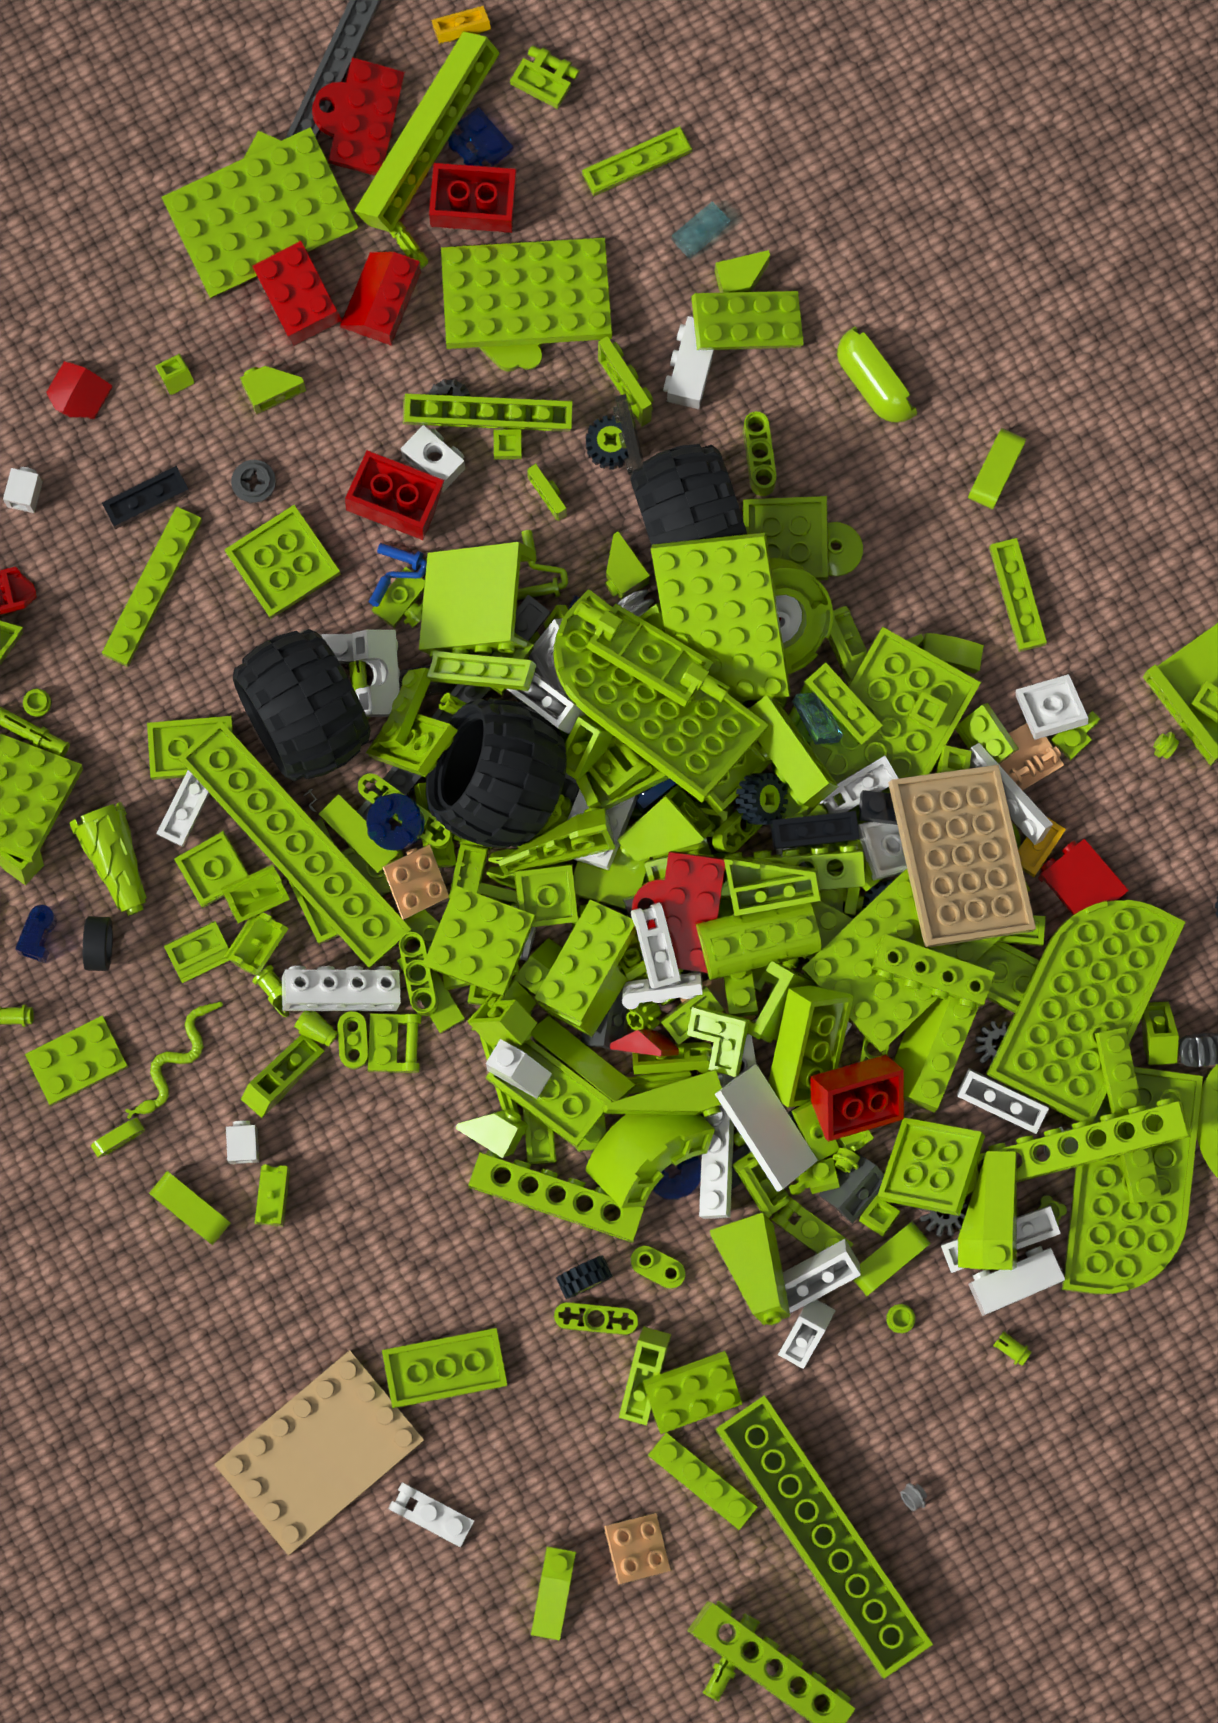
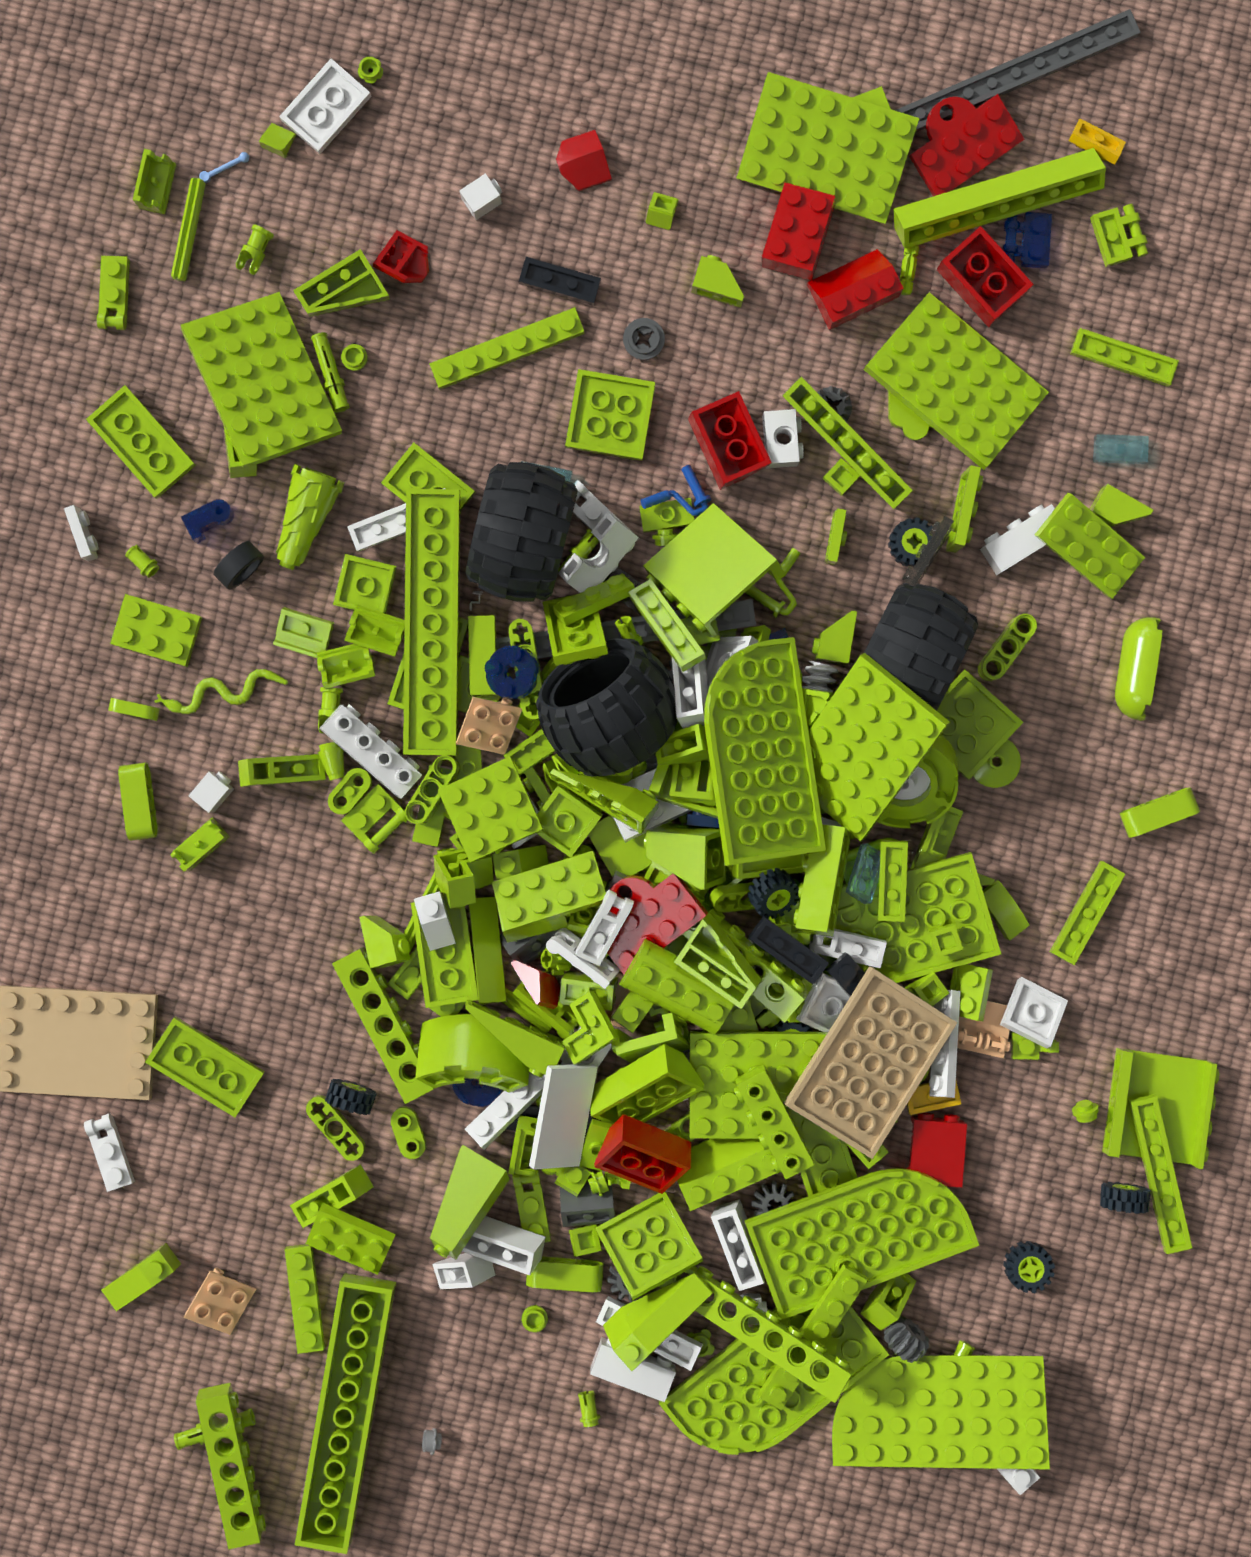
camera: 40 degrees right, 10 degrees up
lime plate [574,598,731,707] -> none

